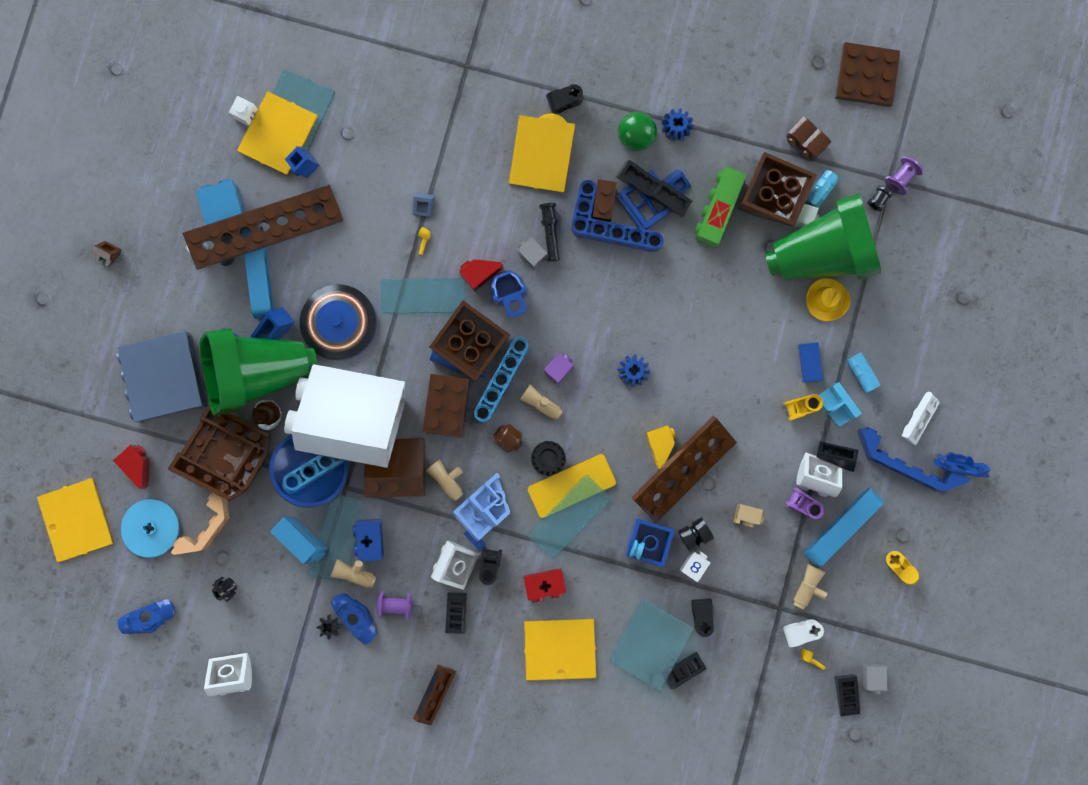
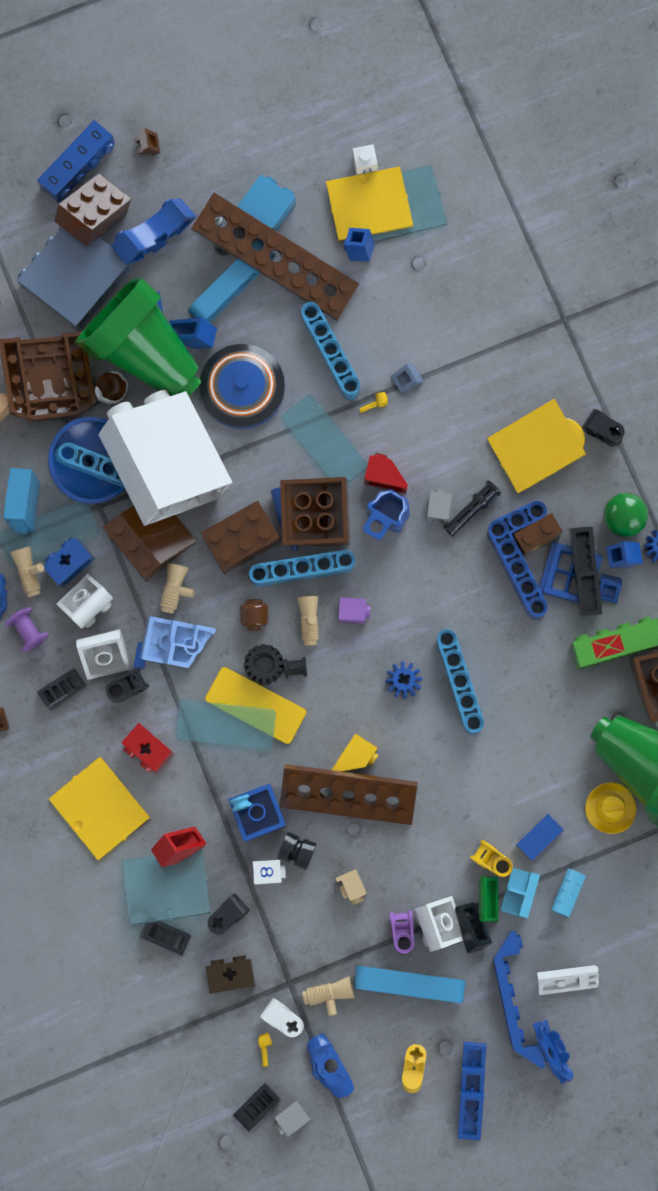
camera: 55 degrees right, 5 degrees down
none -> blue brick [37,120,115,203]
none -> brick [54,174,131,247]
none -> white brick [57,573,113,629]
none -> blue brick [111,198,197,265]
none -> red slope [151,826,207,868]
none -> dark brown brick [206,955,256,994]
none -> black bush [284,657,307,679]
none -> dark azure beam [301,302,360,400]
none -> blue piece [307,1034,354,1098]
none -> dark azure beam [436,629,484,735]
none -> blue slope [458,1042,487,1141]
none -> green tile [479,876,498,922]
none -> blue brick [606,541,643,569]

